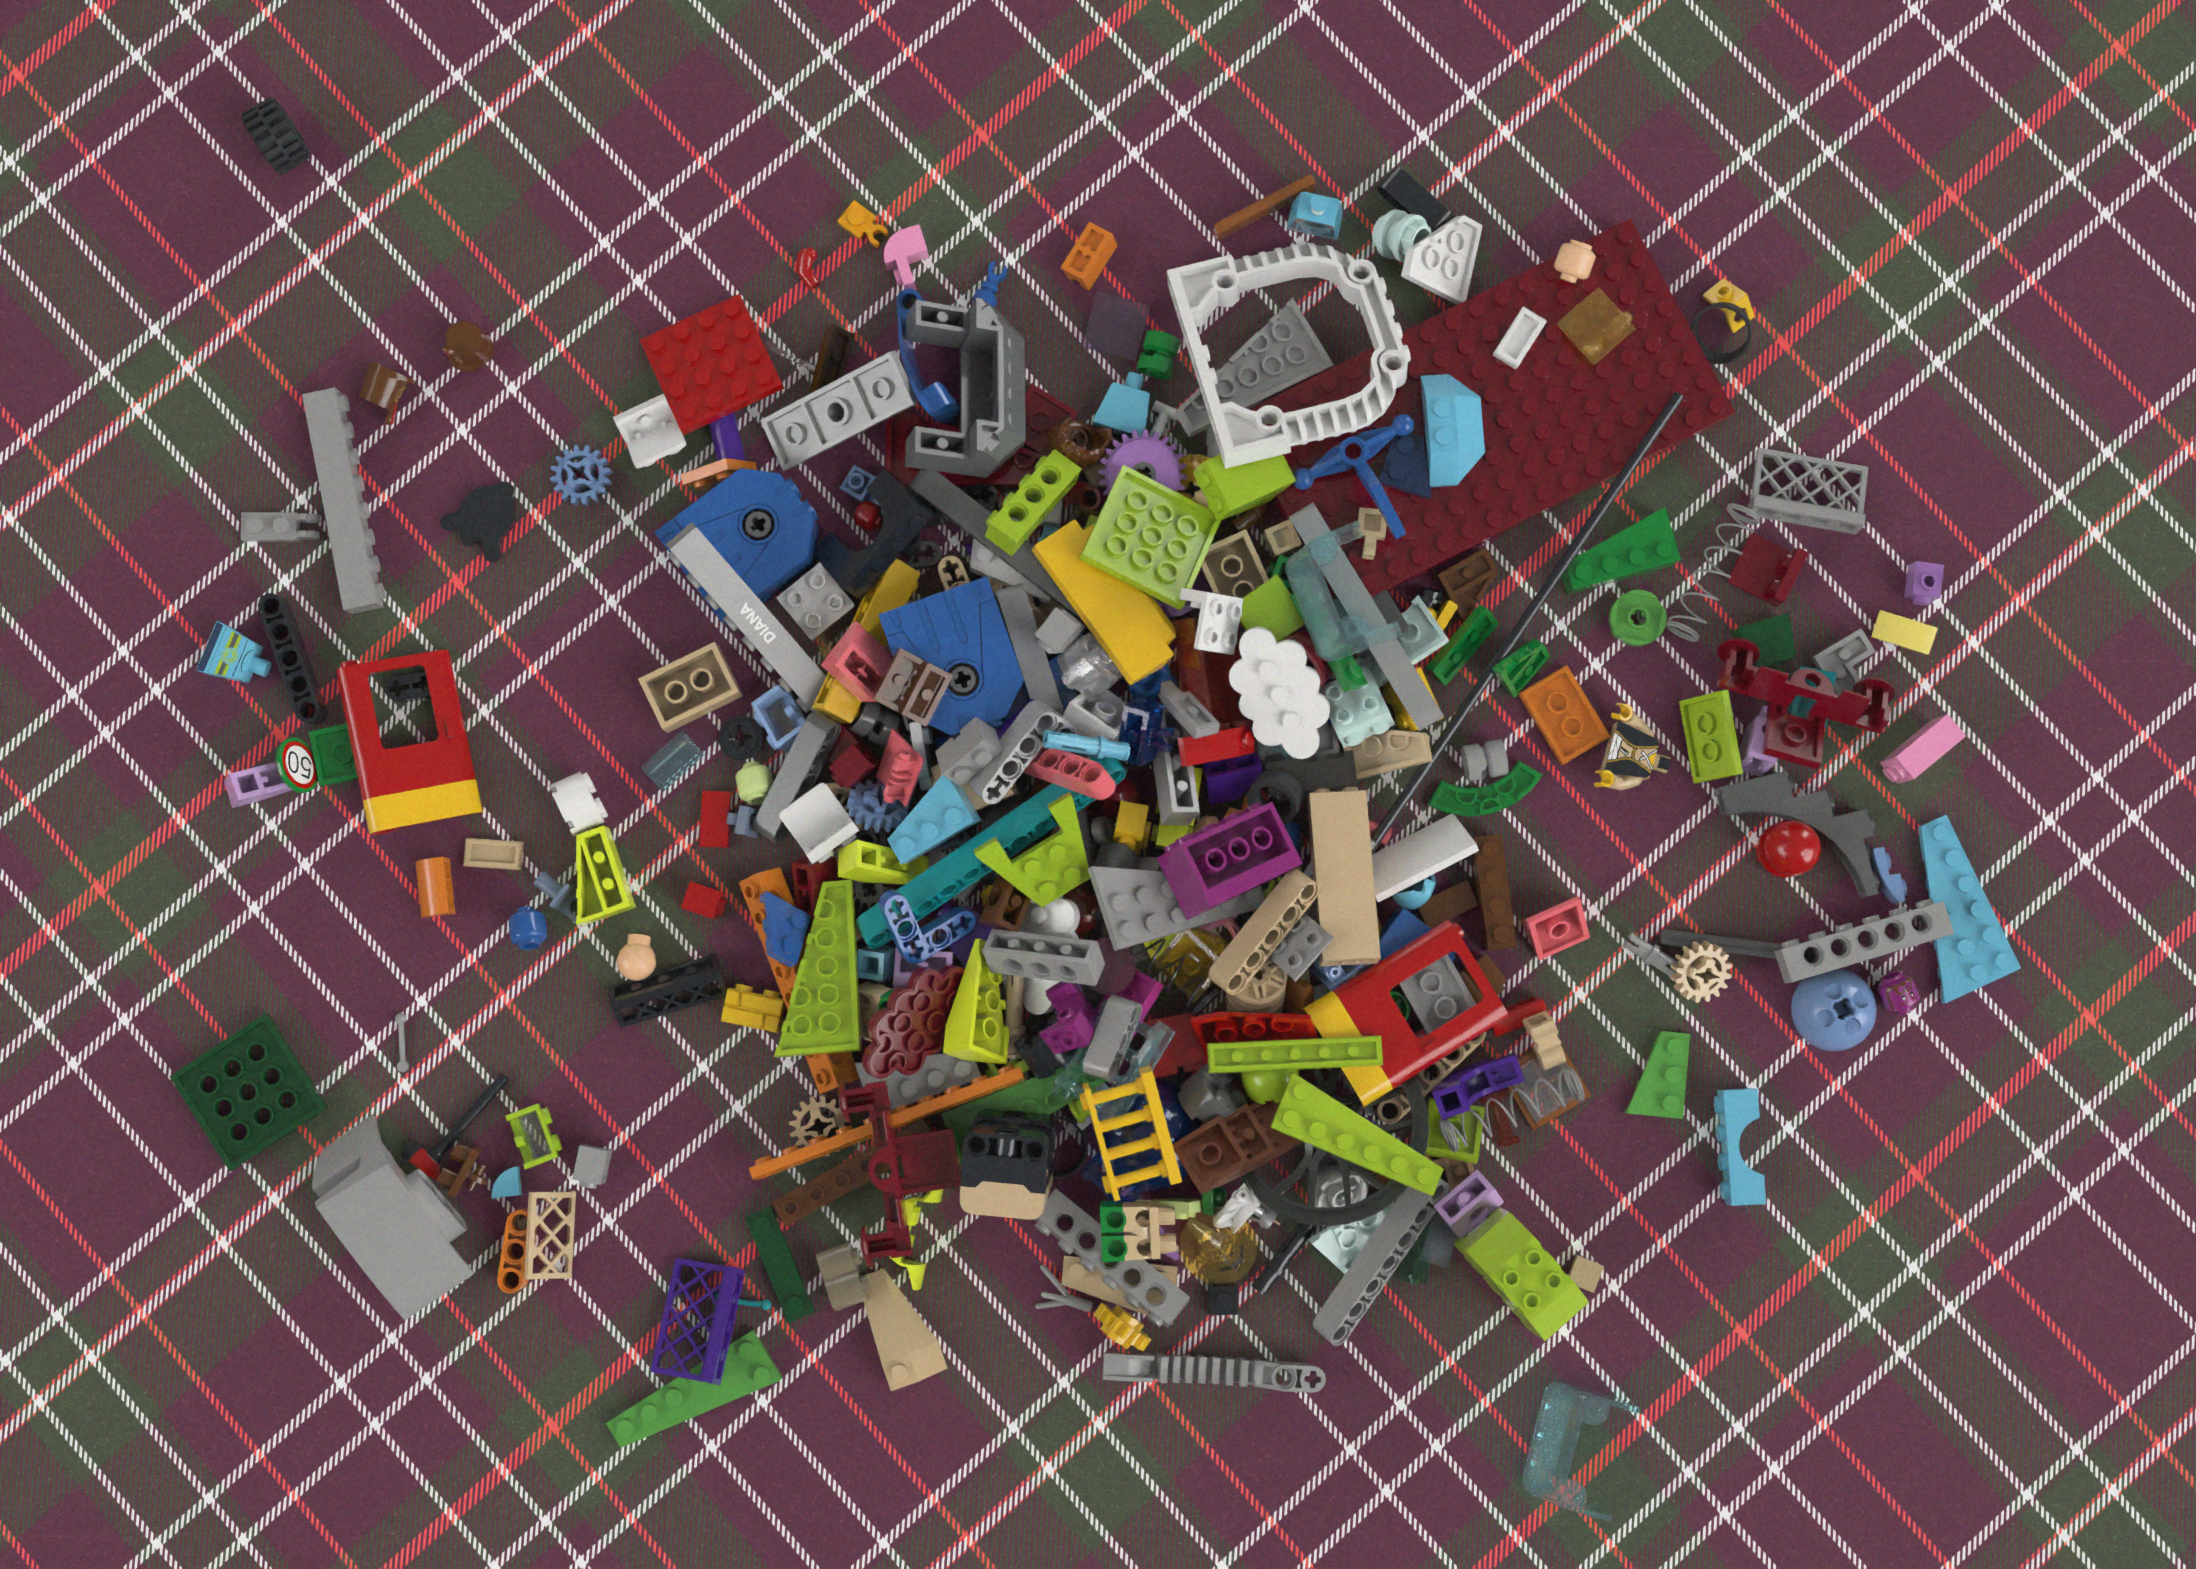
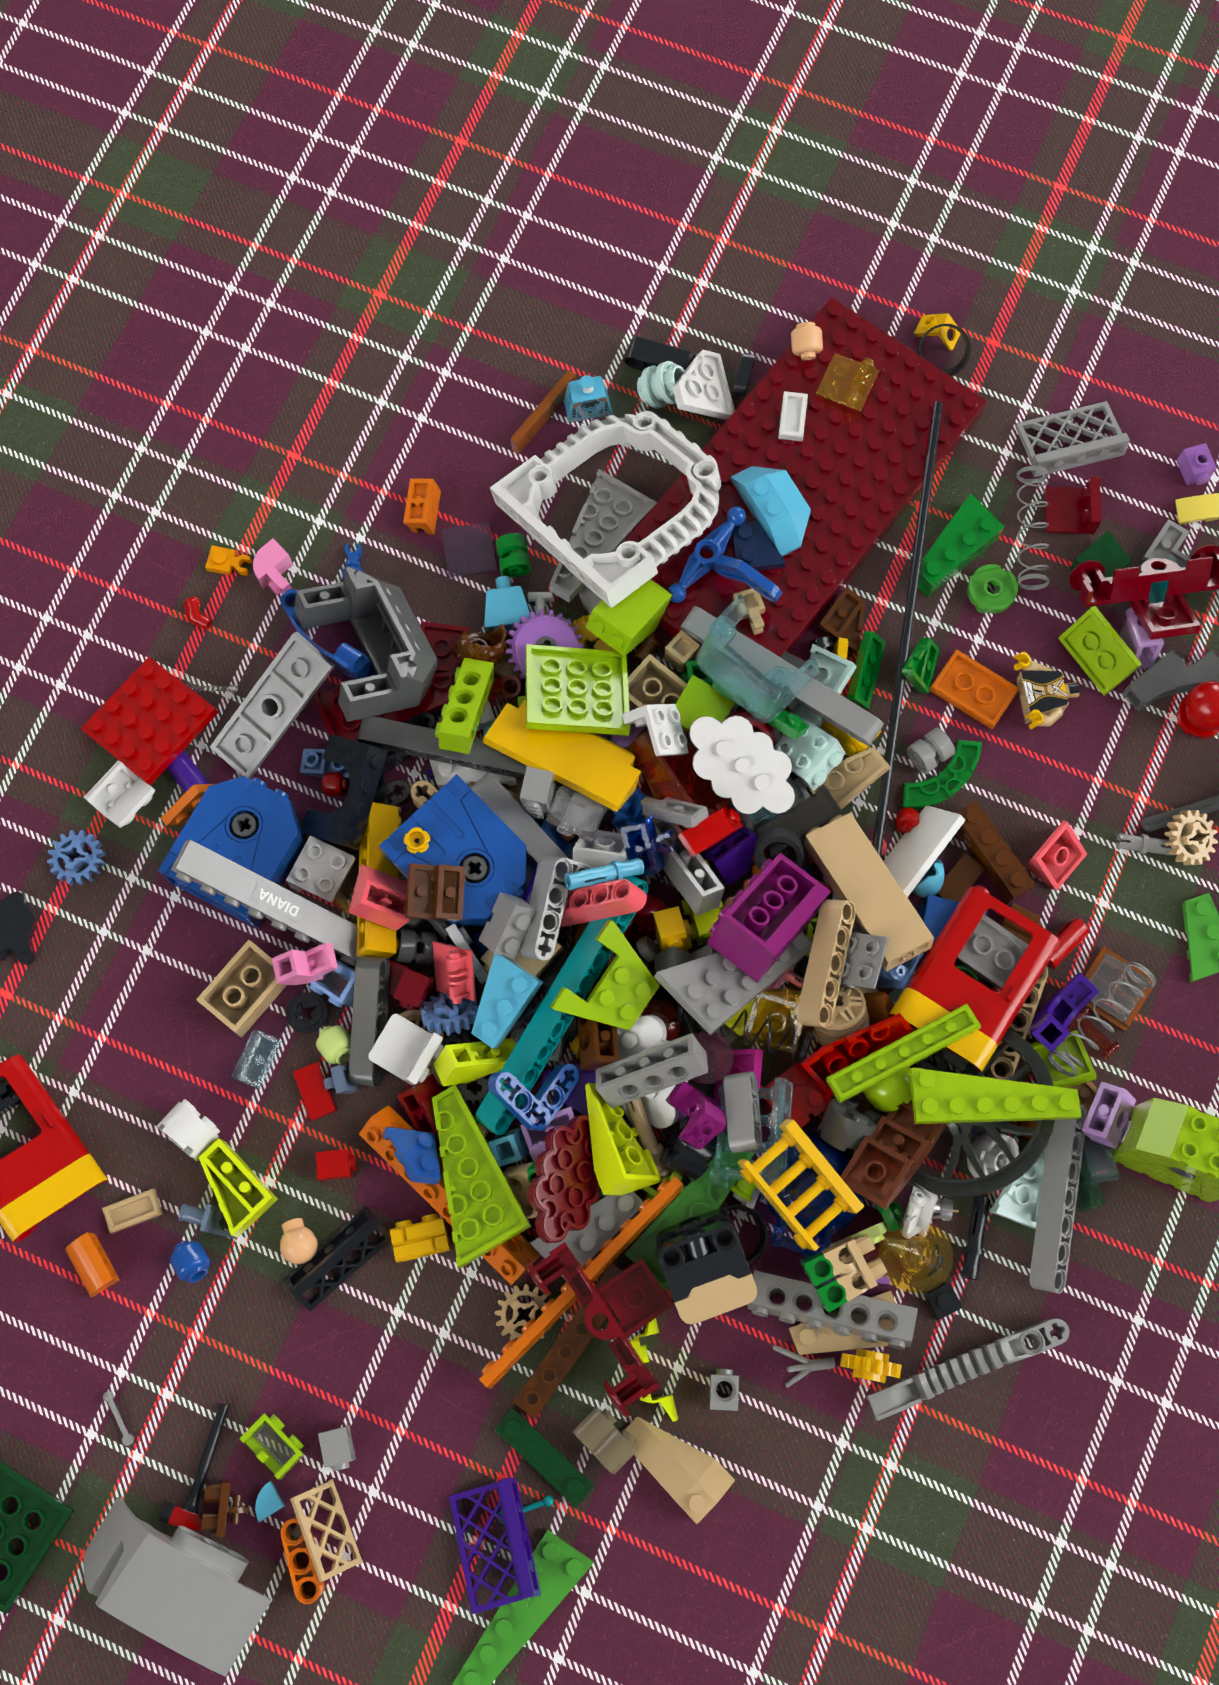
camera: 25 degrees left, 10 degrees down
dark brown plate [808,324,855,395] -> none
tan leg [1522,1010,1566,1071] -> none
none -> bright pink brick [272,942,338,985]
none -> yellow plate [404,827,430,854]
none -> light grey brick [709,1369,739,1411]
none -> black beam [733,352,756,397]
none -> red piece [895,807,919,835]

